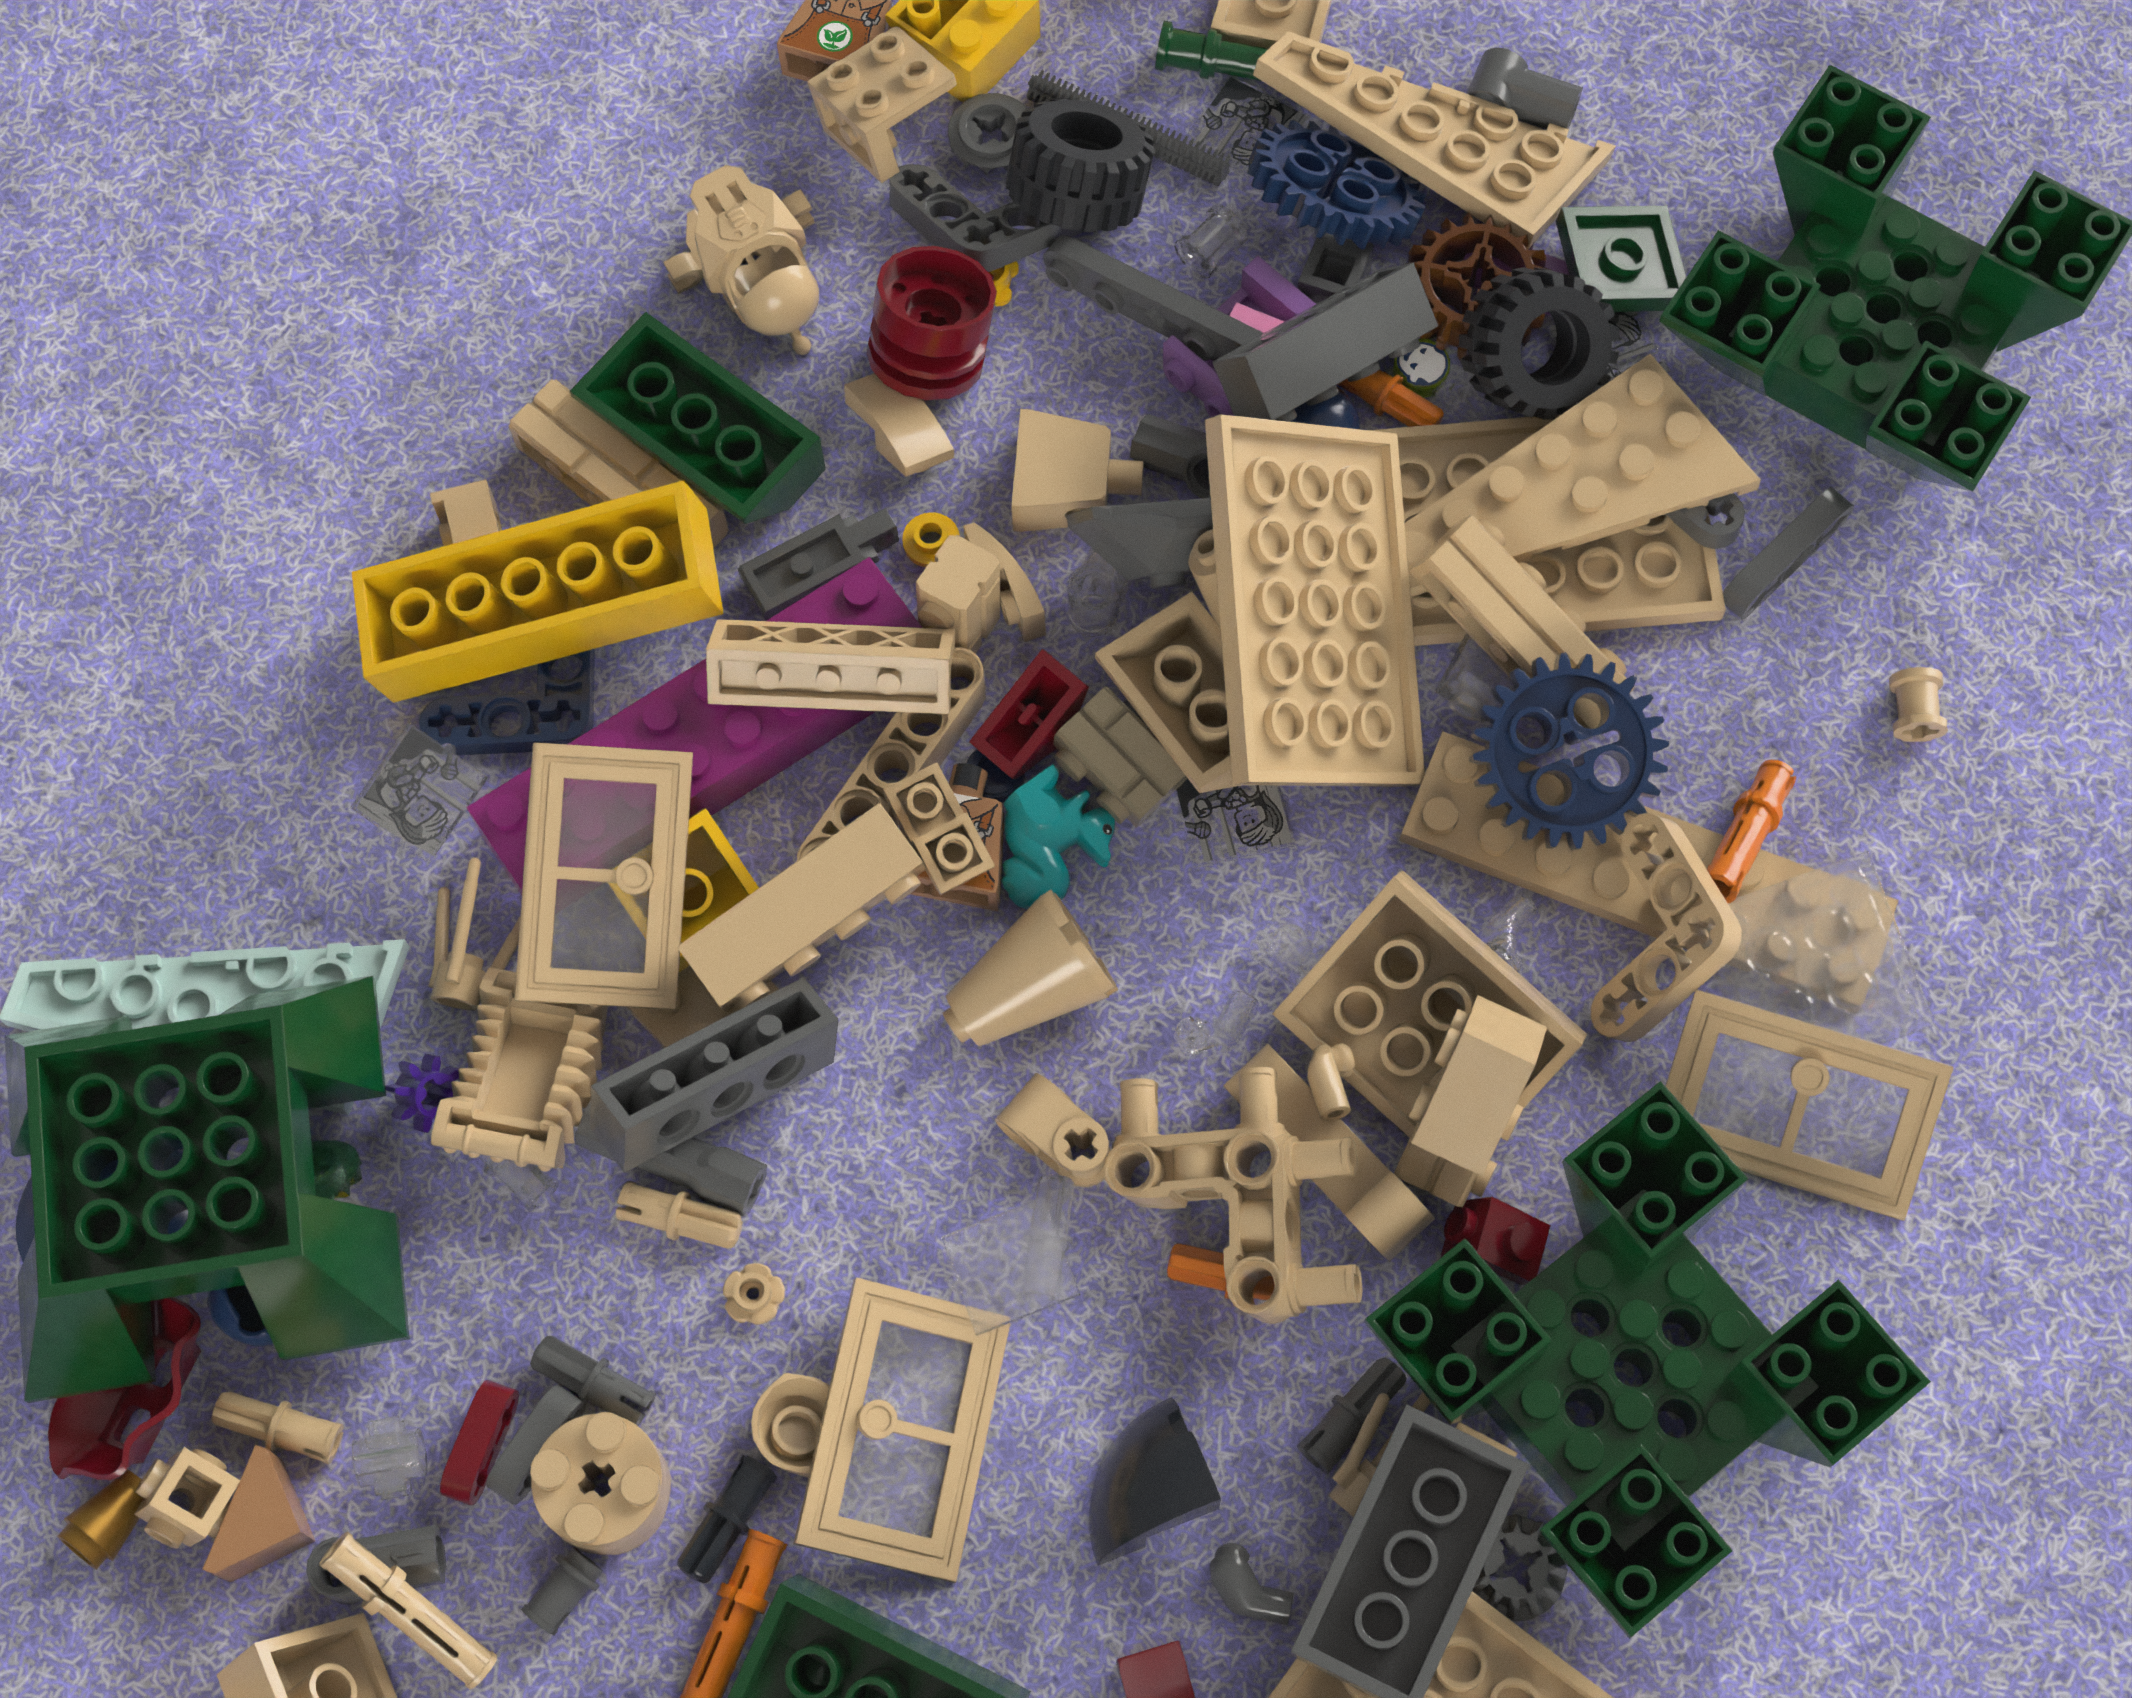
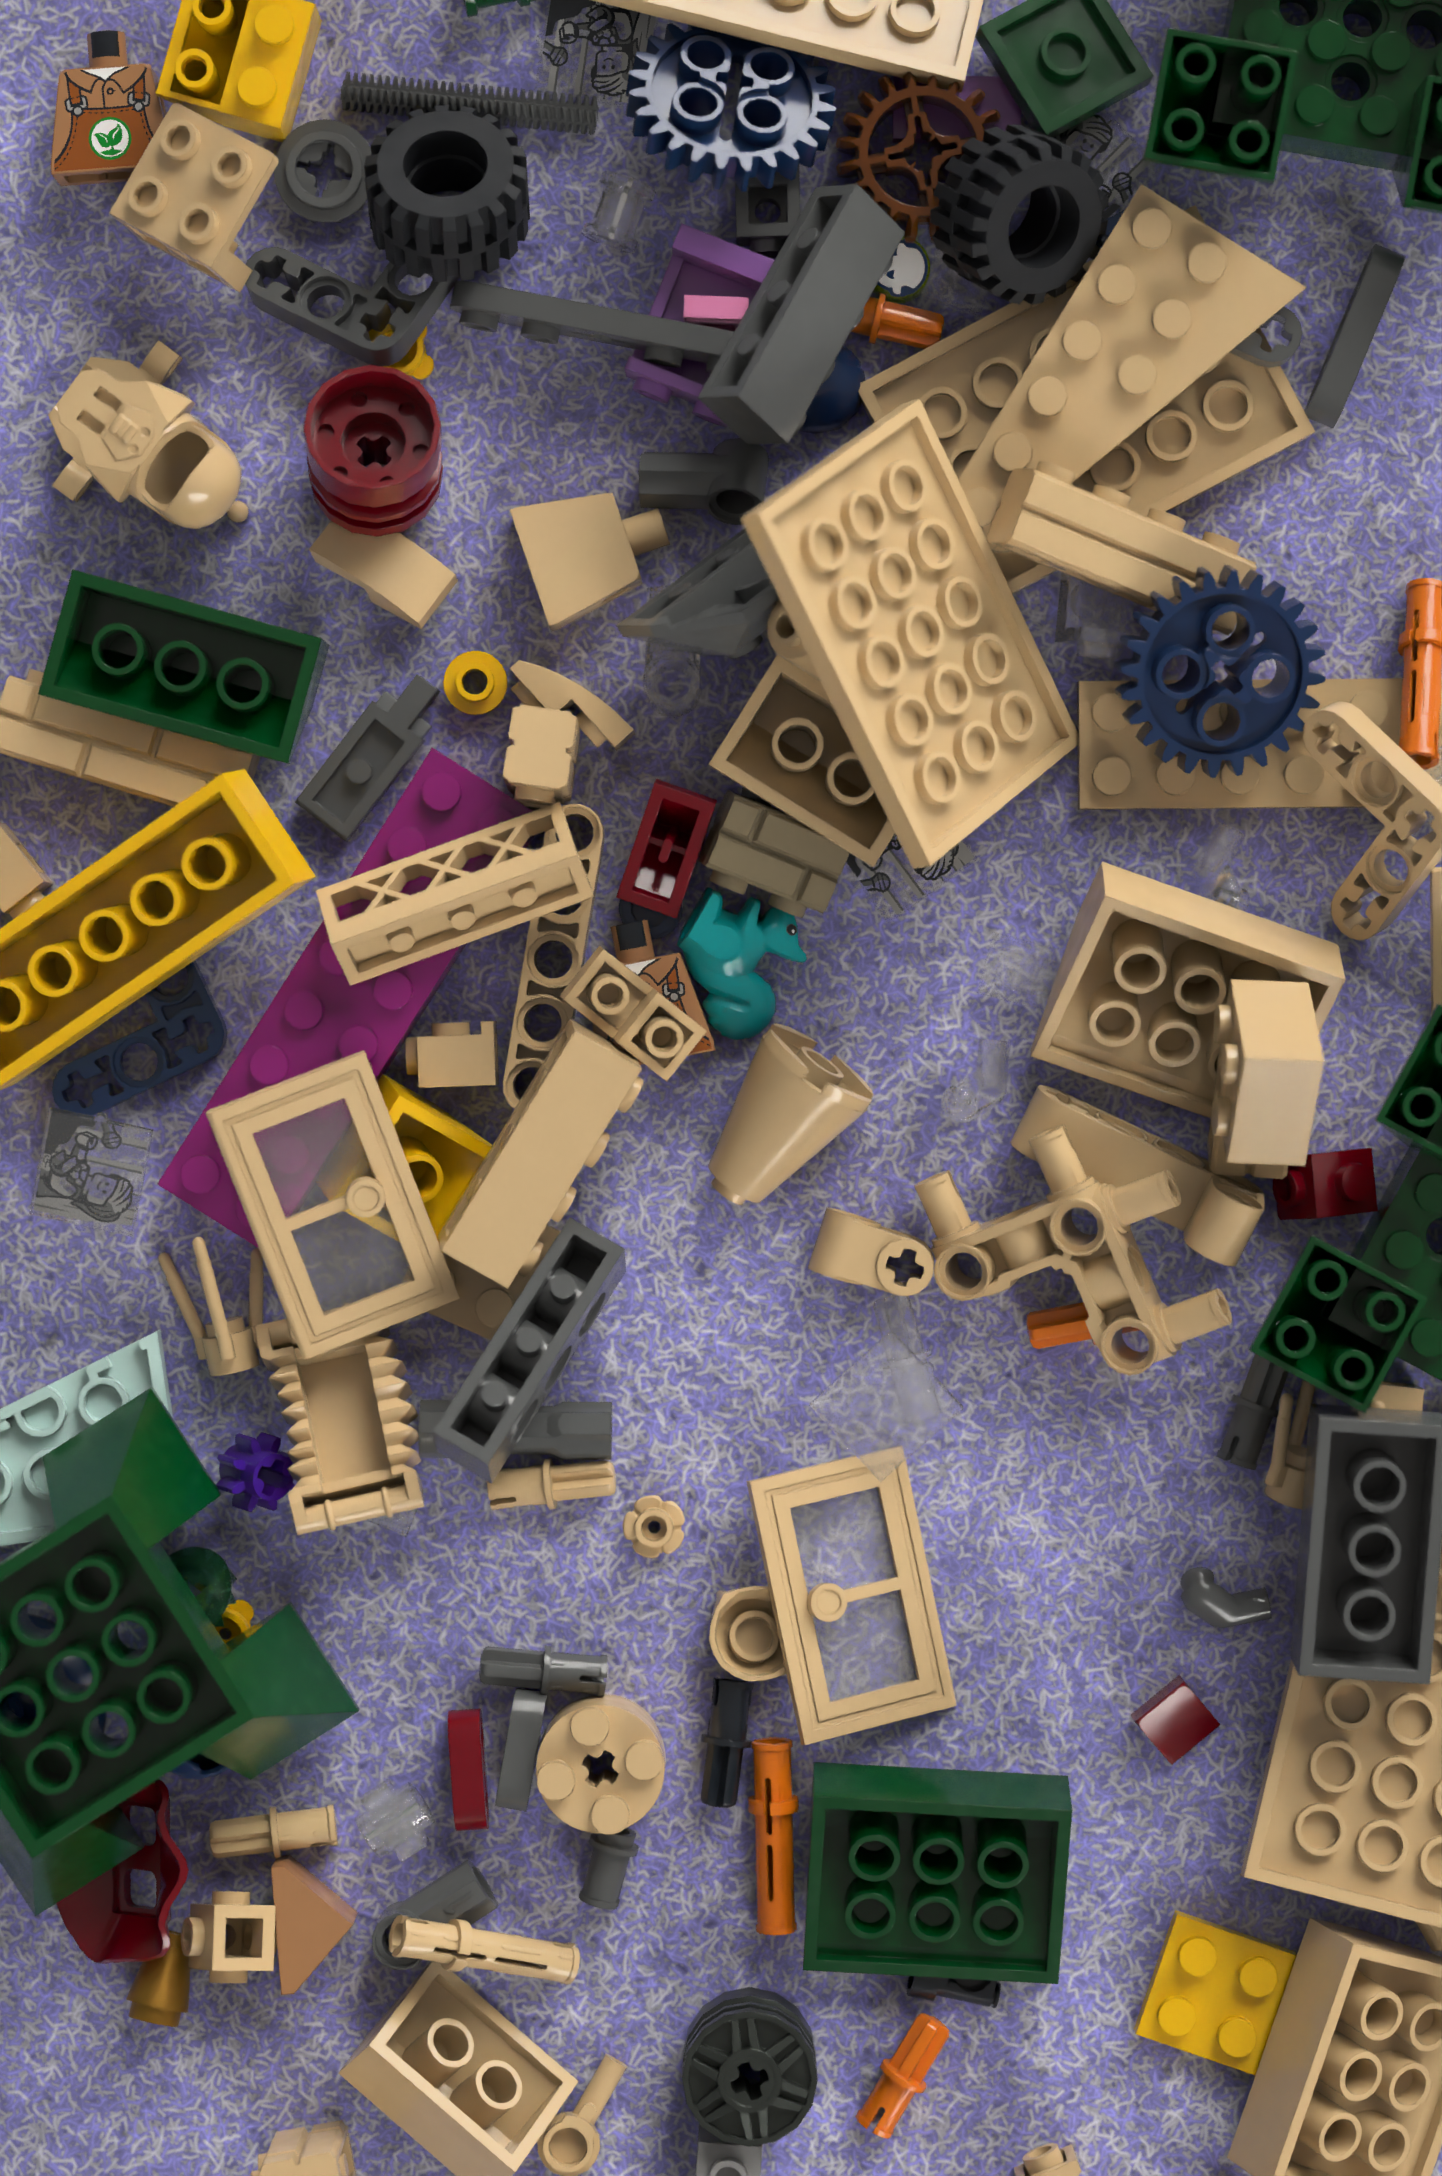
camera: 25 degrees left, 20 degrees up
black brick [1089,1398,1221,1566] -> none
tan arm [1307,1043,1355,1121] -> none
none -> tan brick [405,1021,499,1088]

